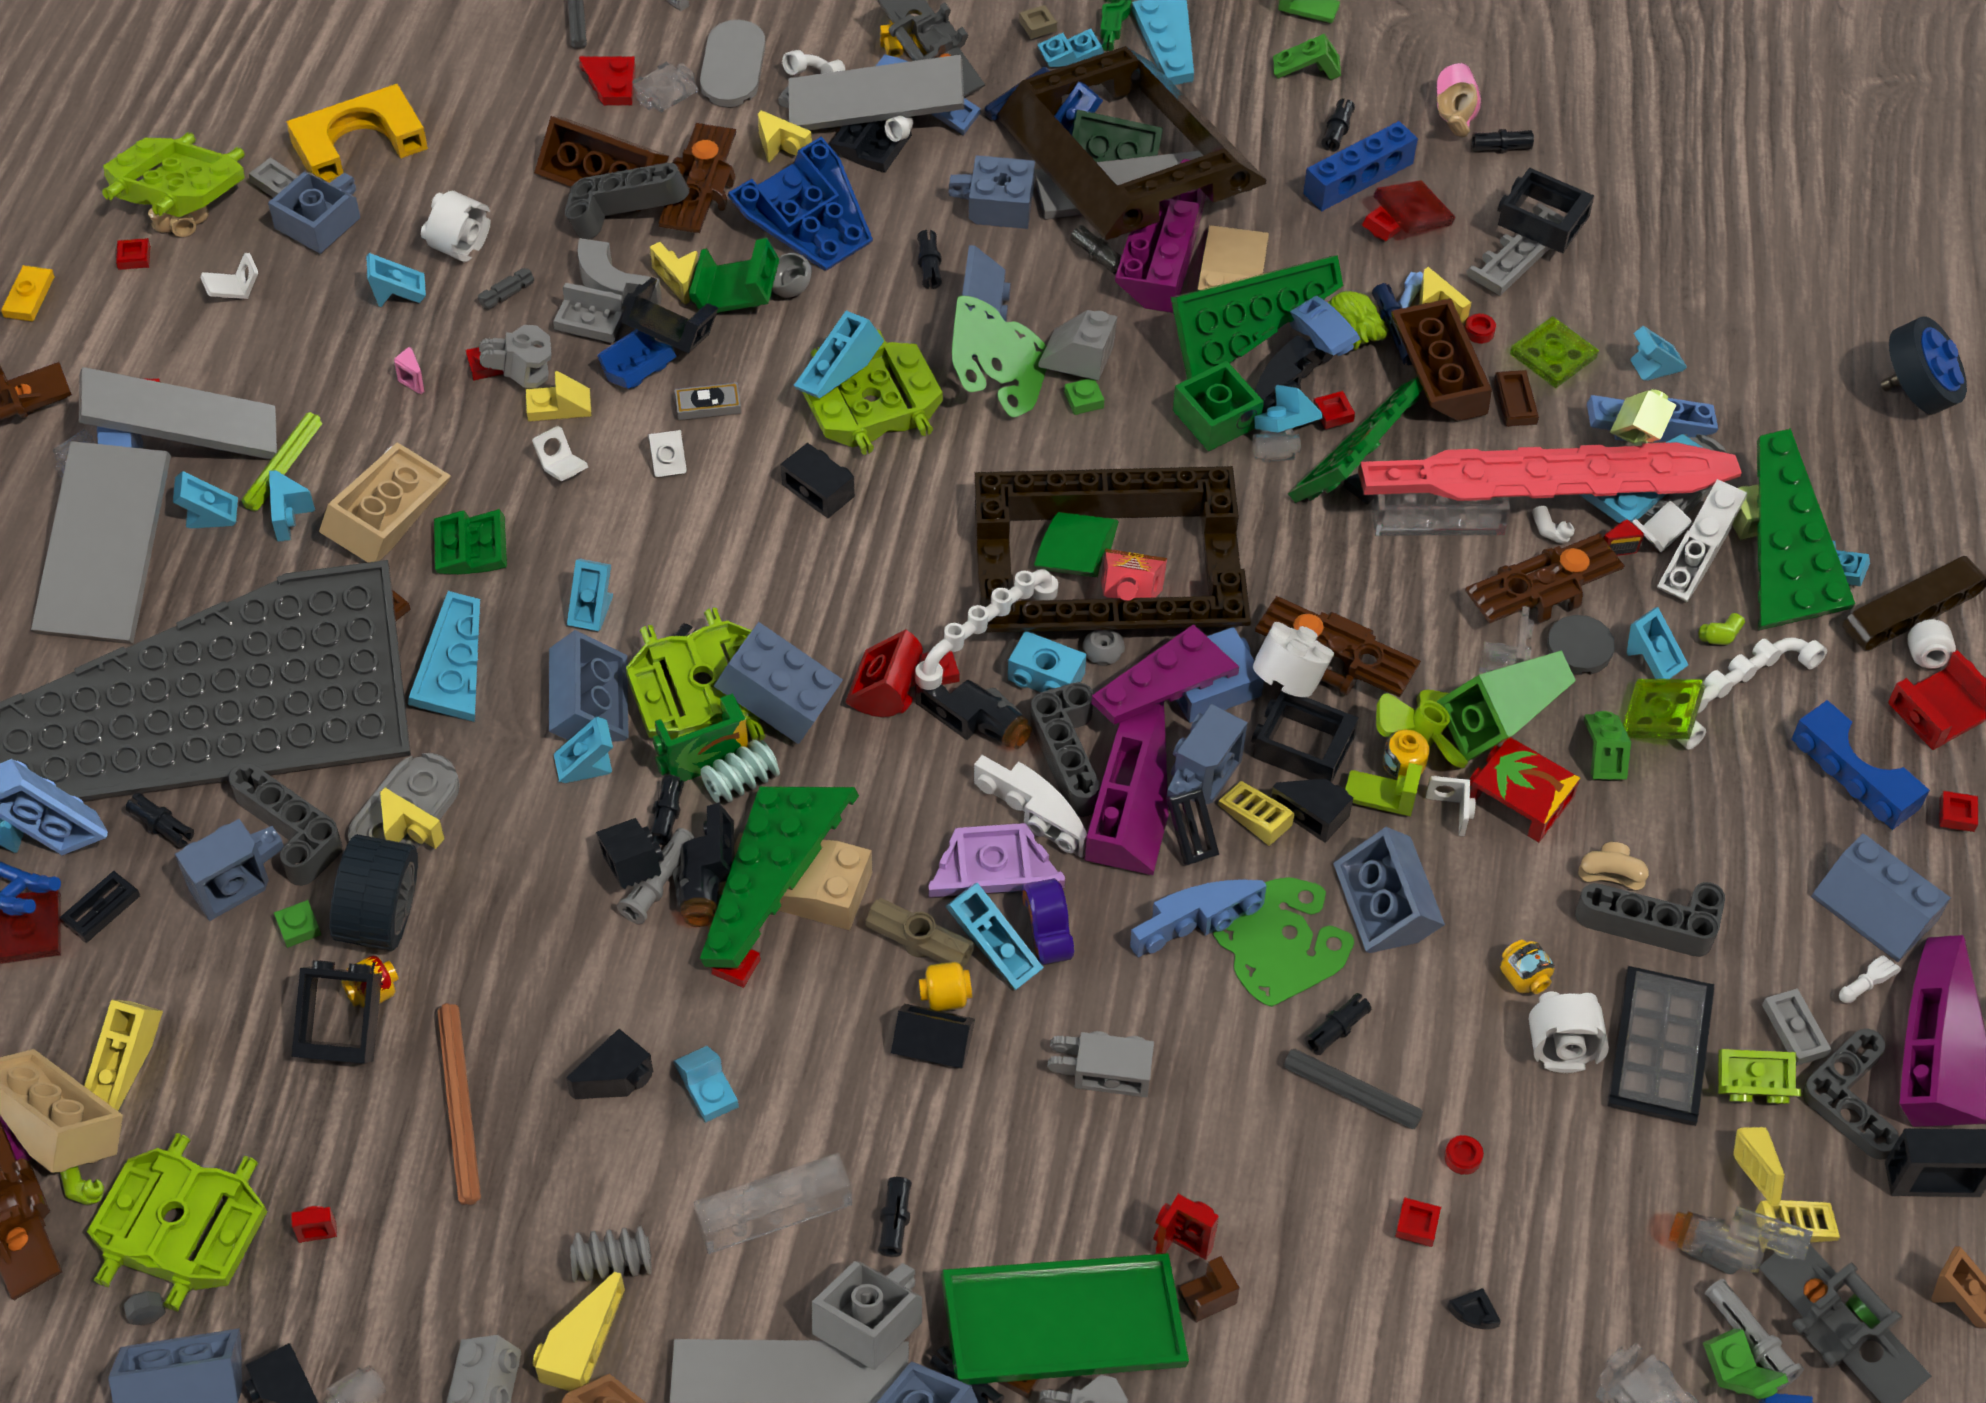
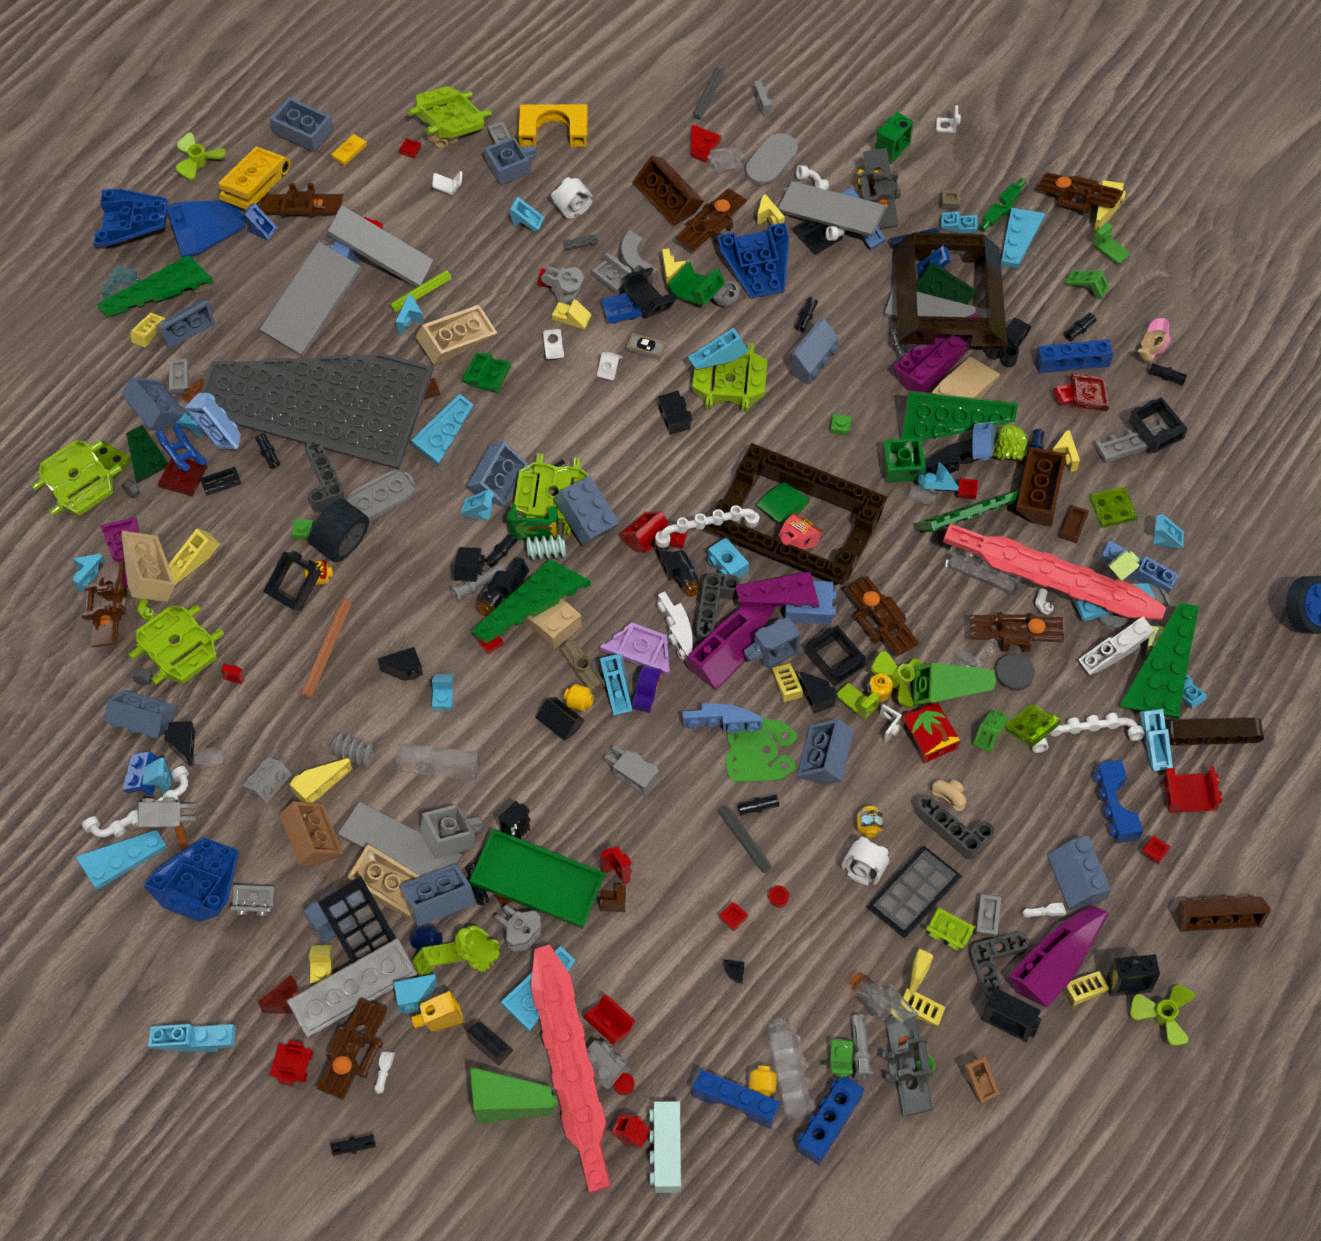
camera: 30 degrees right, 5 degrees up
medium azure slope [173,471,238,528] -> none
sand blue hinge [175,819,284,921] -> none
light yellow slope [380,787,444,849] -> none
bright pink slope [394,347,424,395] -> none
dark grey beam [565,163,689,239] -> none
medium azure slope [567,559,613,631] -> none
black pin [878,1177,912,1257] -> none
sand blue hinge [949,155,1035,229] -> none
bright green piece [952,295,1046,417] -> none
light grey slope [1038,310,1118,380] -> none
light grey plate [1083,629,1125,666] -> none
black tile [1166,787,1220,865] -> none
white brick [1253,622,1334,697] -> none
light blue piece [1398,272,1423,308] -> none
red tile [1464,313,1496,344] -> none
red slope [1604,519,1644,556] -> none
medium azure slope [1627,607,1689,683] -> none
white bracket [1632,501,1692,553] -> none
lime arm [1698,613,1745,645] -> none
white head [1908,619,1956,669] -> none
none -> black brick [498,801,531,839]
none -> black piece [985,317,1031,367]
none -> medium azure slope [1140,709,1173,771]

